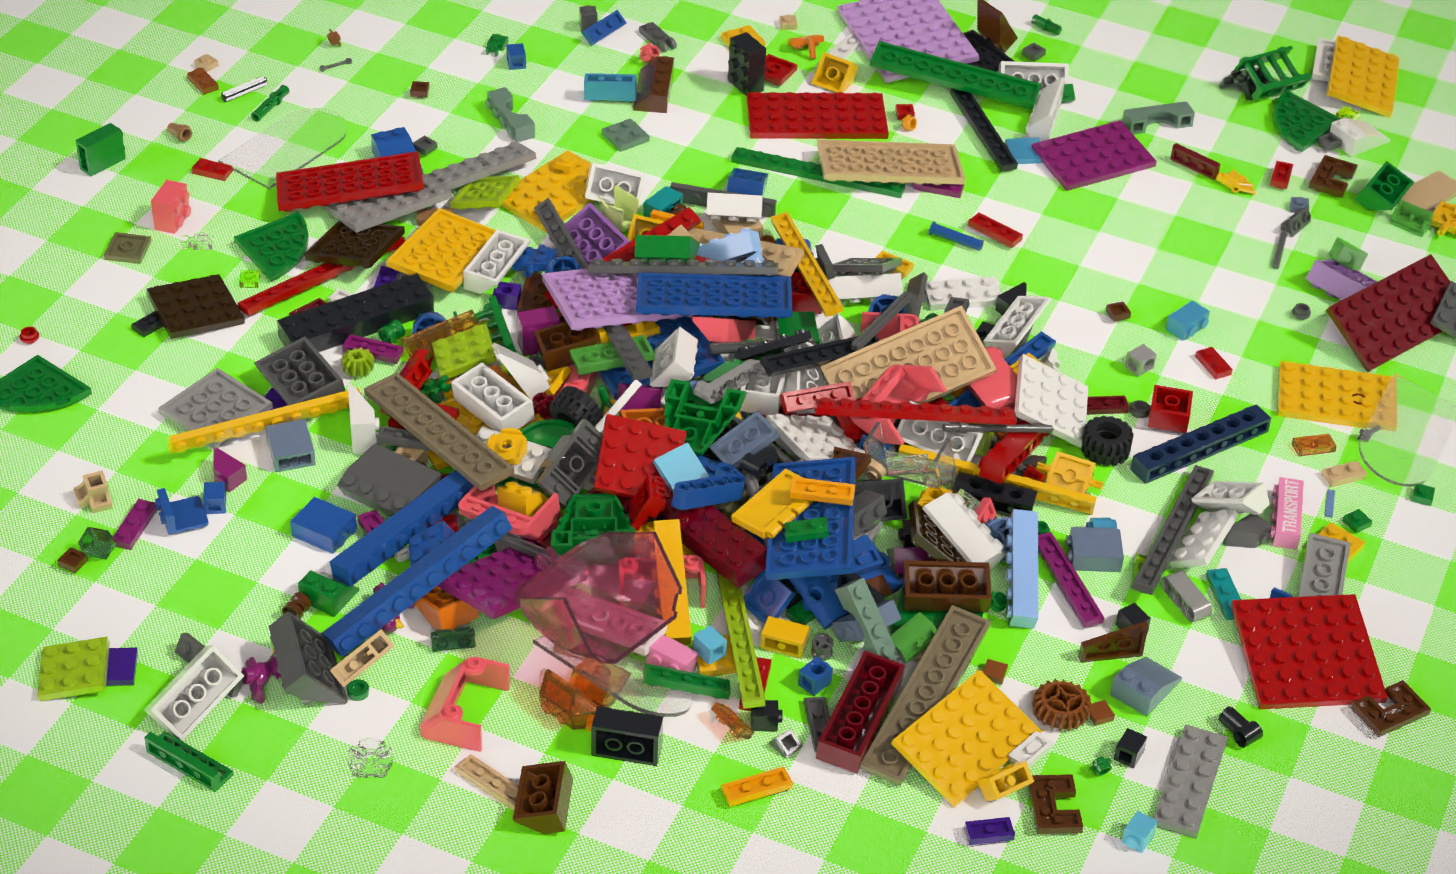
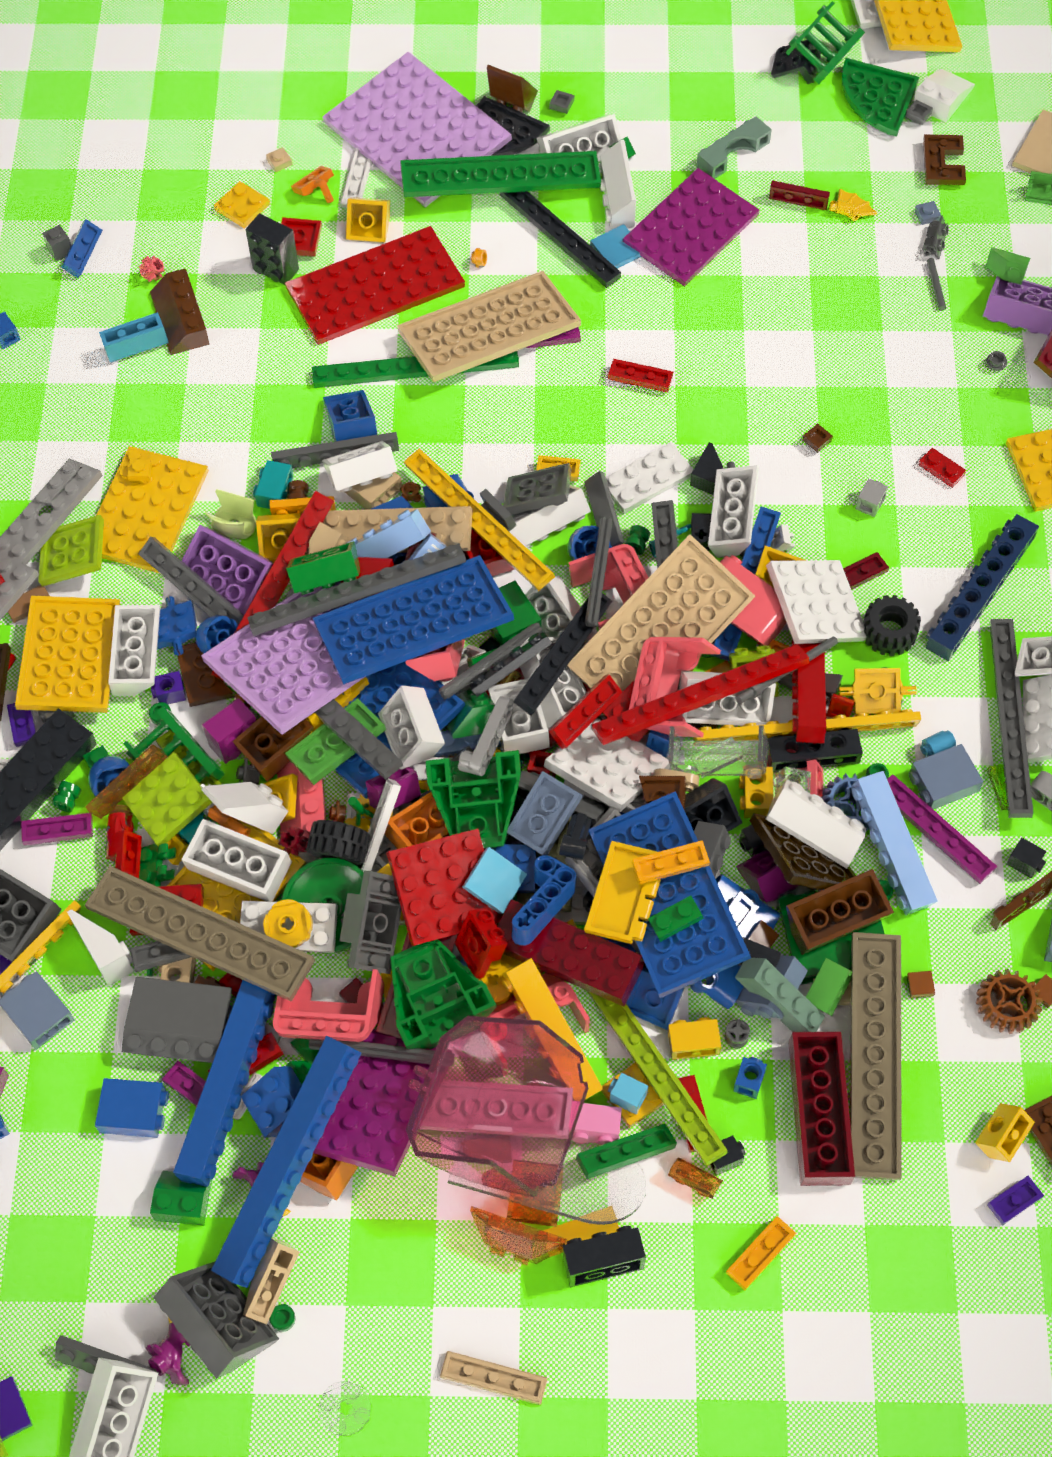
camera: 20 degrees left, 20 degrees up
reddish brown wheel [282,592,312,619] -> none
lime gear [341,347,374,378] -> none
coral windscreen [420,657,510,752] -> none
clear green hinge [431,626,476,652] -> none
sand green arch [485,87,535,142] -> none
yellow slope [497,482,548,517] -> none
reddish brown slope [513,761,573,834] -> none
white slope [585,163,645,205] -> none
sand green plate [602,118,650,152] -> none
dark grey hinge [639,22,677,52] -> none
slope [769,728,803,758] -> none
green plate [785,601,815,625] -> none
dark grey tile [803,696,830,752] -> none
yellow plate [891,669,1042,808] -> none
red plate [895,104,915,120] -> none
blue pin [929,221,984,251] -> none
white plate [1008,731,1054,769] -> none
green axle [1031,14,1062,35] -> none
dark grey tile [1130,400,1150,418] -> none
red brick [1147,385,1193,433] -> none
dark azure brick [1166,300,1210,341] -> none
red plate [1270,160,1294,189] -> none
clear neon green plate [1336,106,1360,120] -> none
green slope [1355,161,1415,210] -> none

